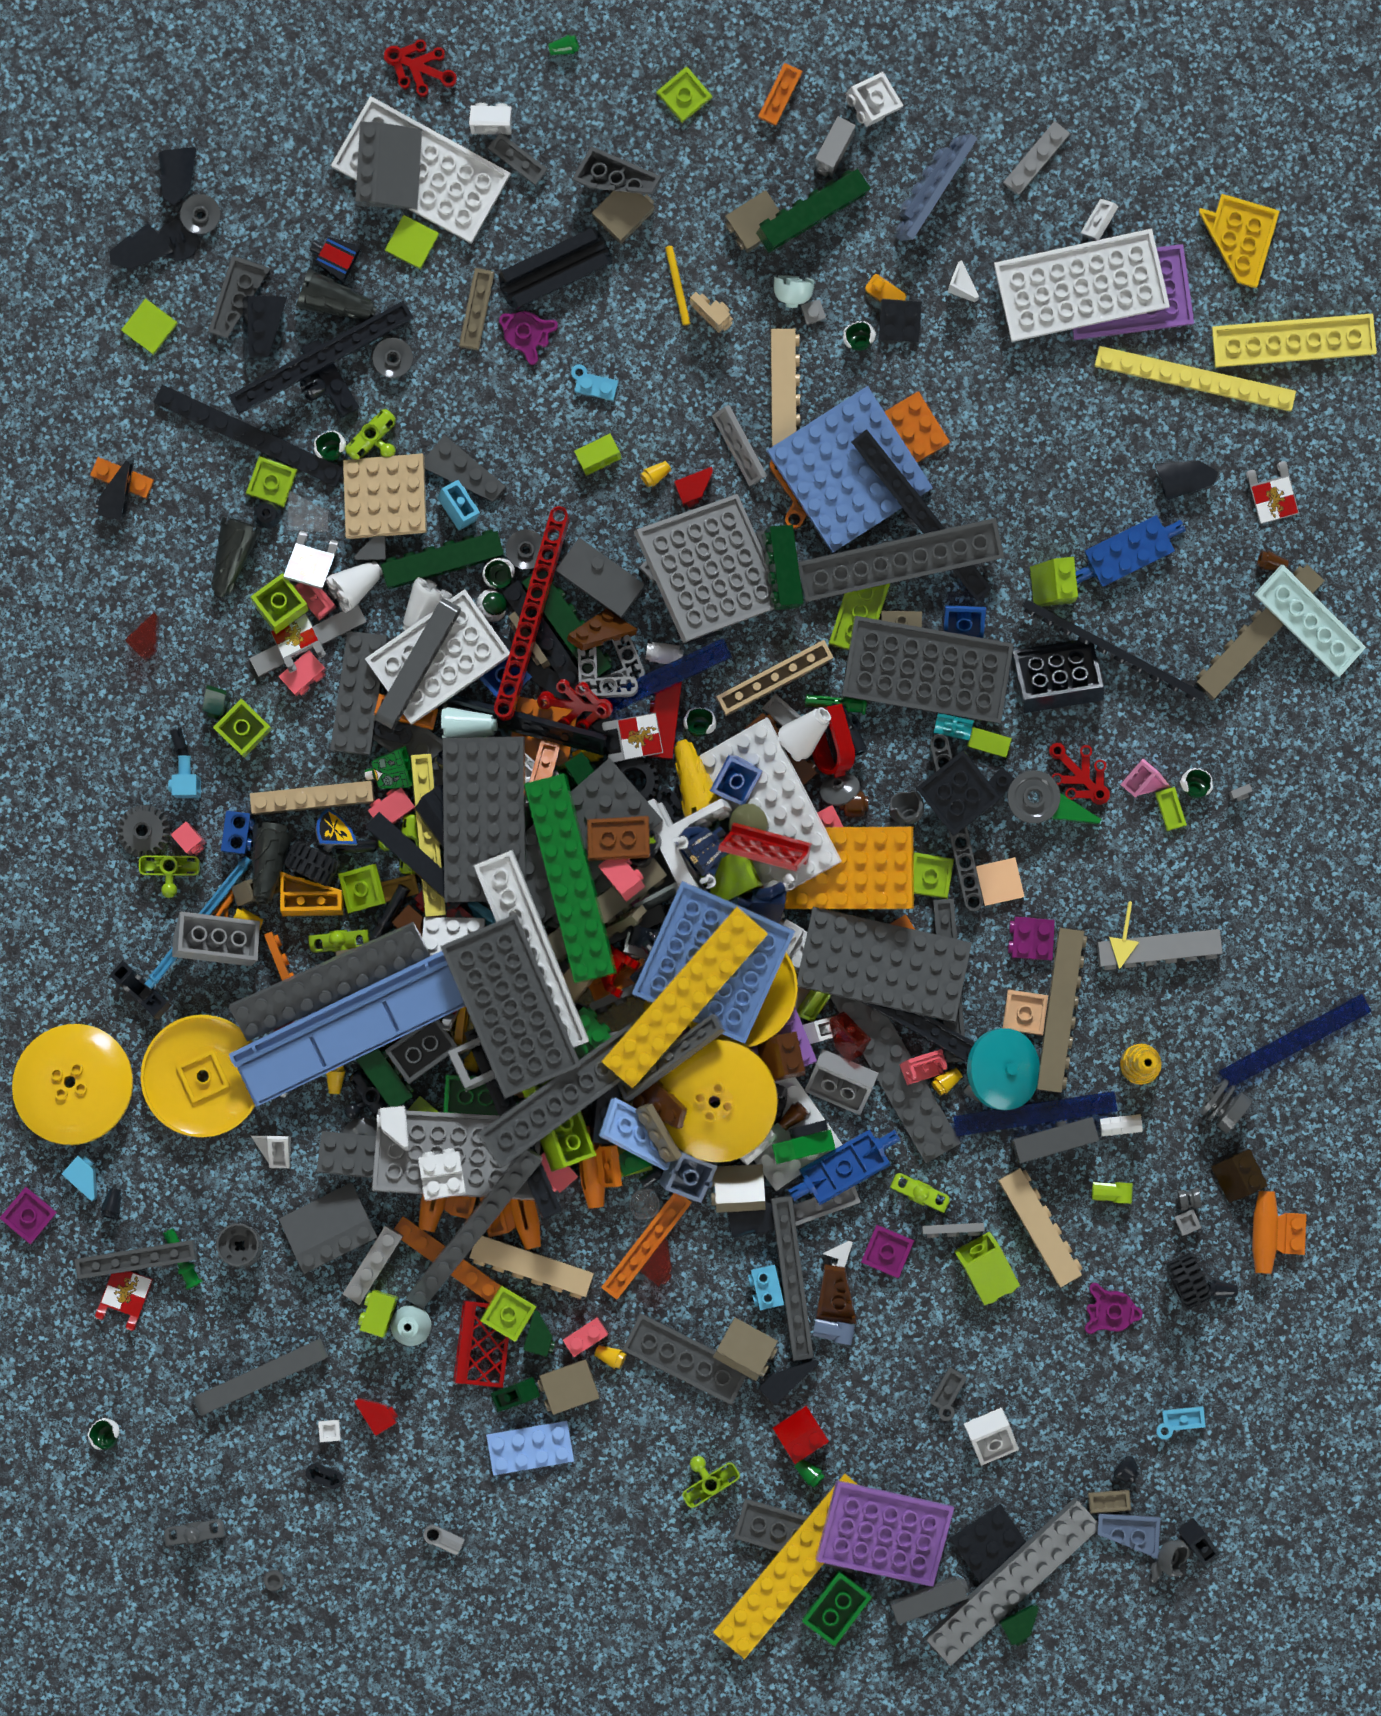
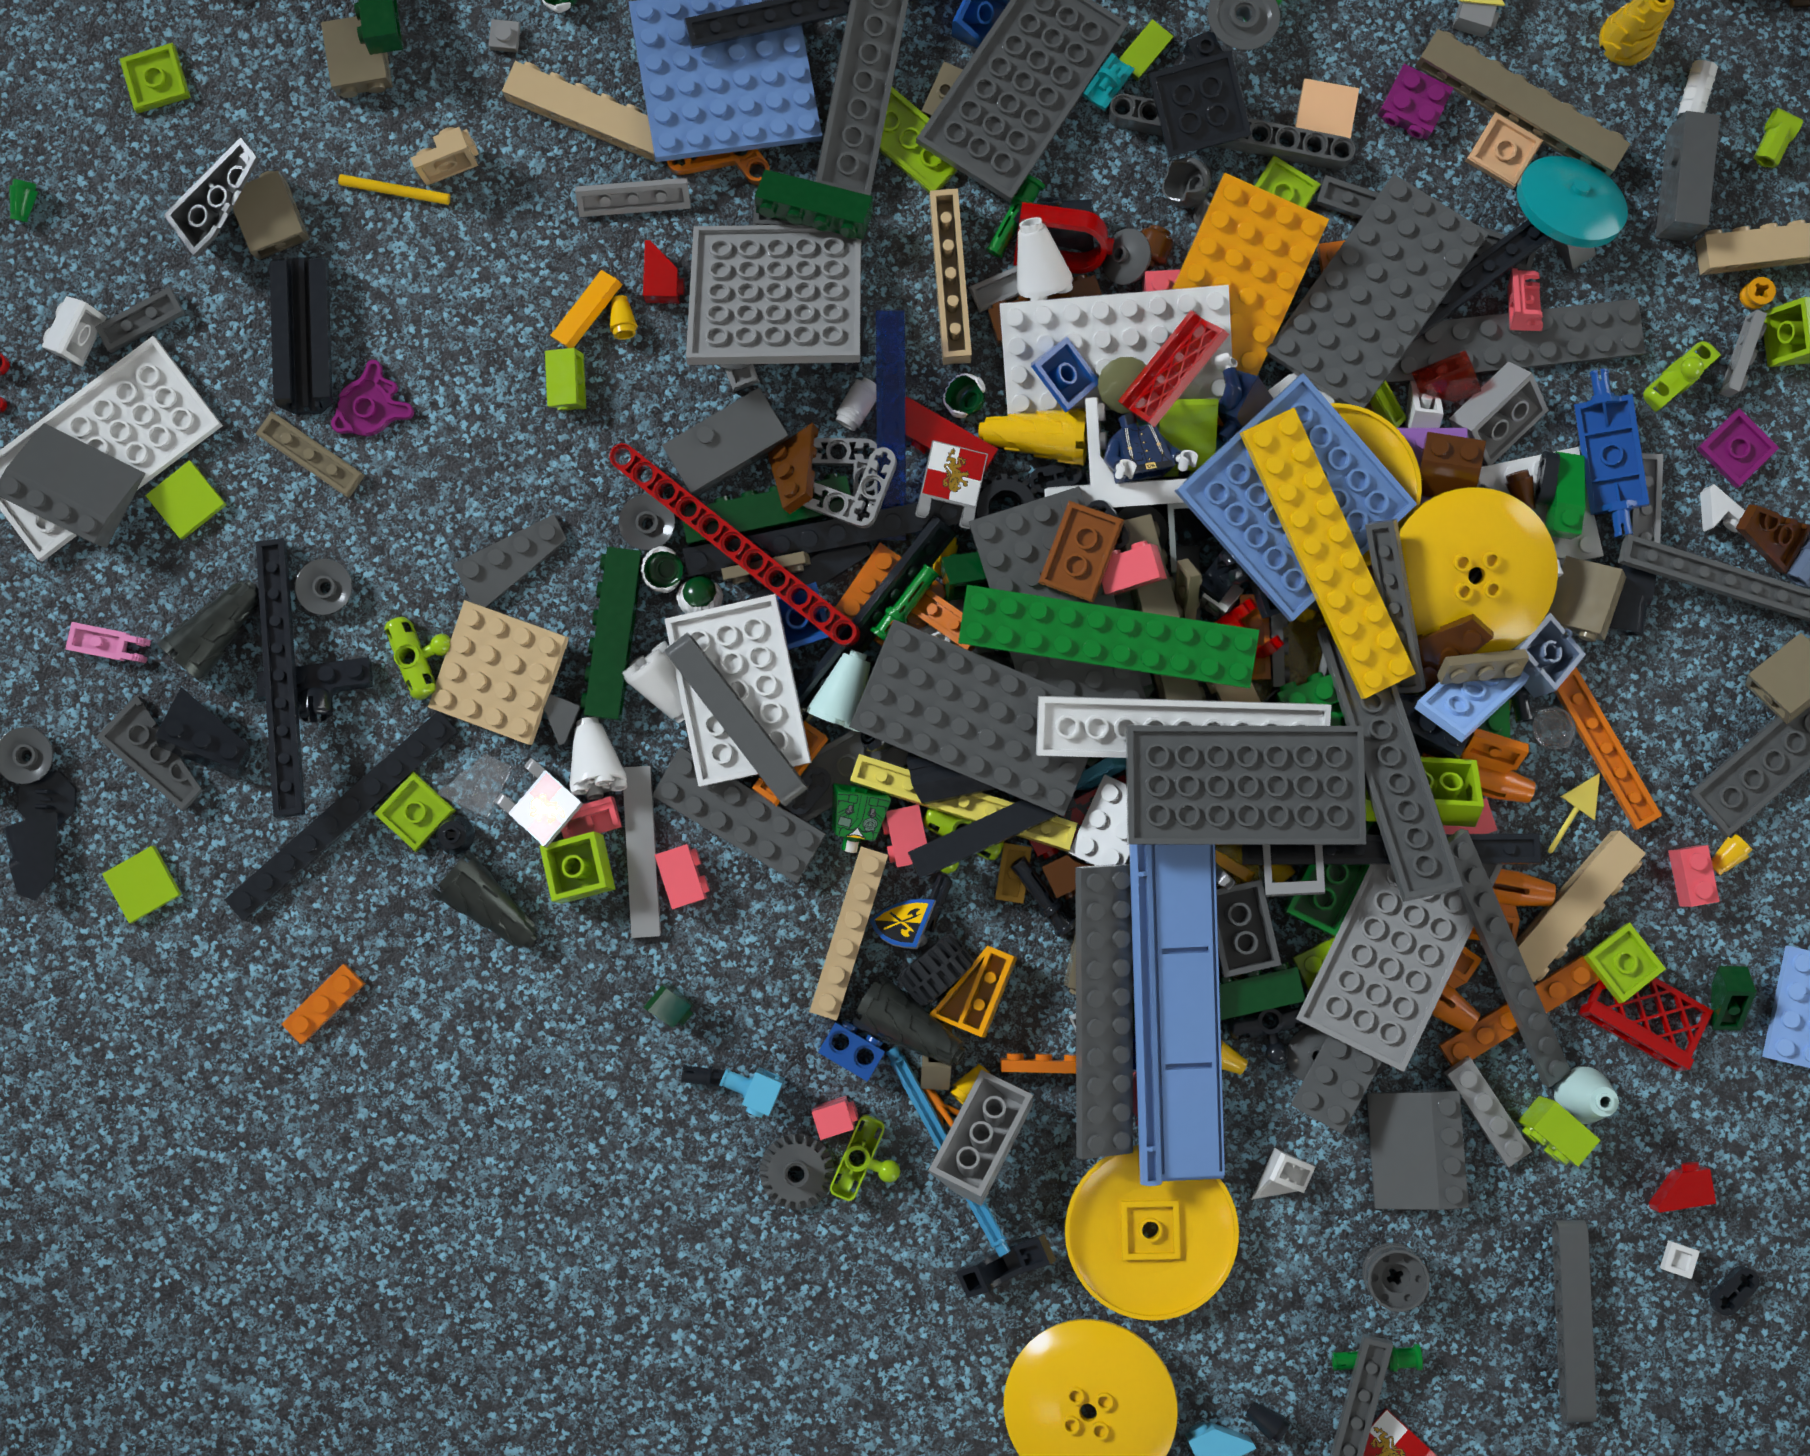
camera: 70 degrees left, 0 degrees up
black slope [95,457,135,520] -> none
clear red slope [125,613,159,659] -> none
lime brick [213,699,272,758] -> none
flag [270,613,326,673] -> none
lime piece [308,930,370,953] -> none
torso [309,237,361,284] -> none
dark green hair [314,430,346,461] -> none
lime plate [338,864,386,913] -> none
white slope [377,1106,409,1151] -> none
white plate [418,1148,466,1201] -> none
medium azure brick [437,480,480,531] -> none
dark green slope [523,1310,555,1357] -> none
red plant [537,679,613,730] -> none
dark tan brick [537,1359,600,1415] -> none
medium azure hinge [571,364,618,401] -> none
clear red slope [640,1239,672,1286] -> none
medium azure brick [748,1264,784,1310] -> none
light aqua cylinder [774,275,814,308] -> none
yellow cone [931,1068,963,1096] -> none
clear blue plate [953,1091,1118,1137] -> none
none -> bright pink hinge [65,622,151,663]
none -> light orange tile [550,270,623,348]
none -> green pin [870,564,939,641]
none -> light yellow piece [1548,773,1600,854]
none -> light orange wheel [1740,277,1776,310]

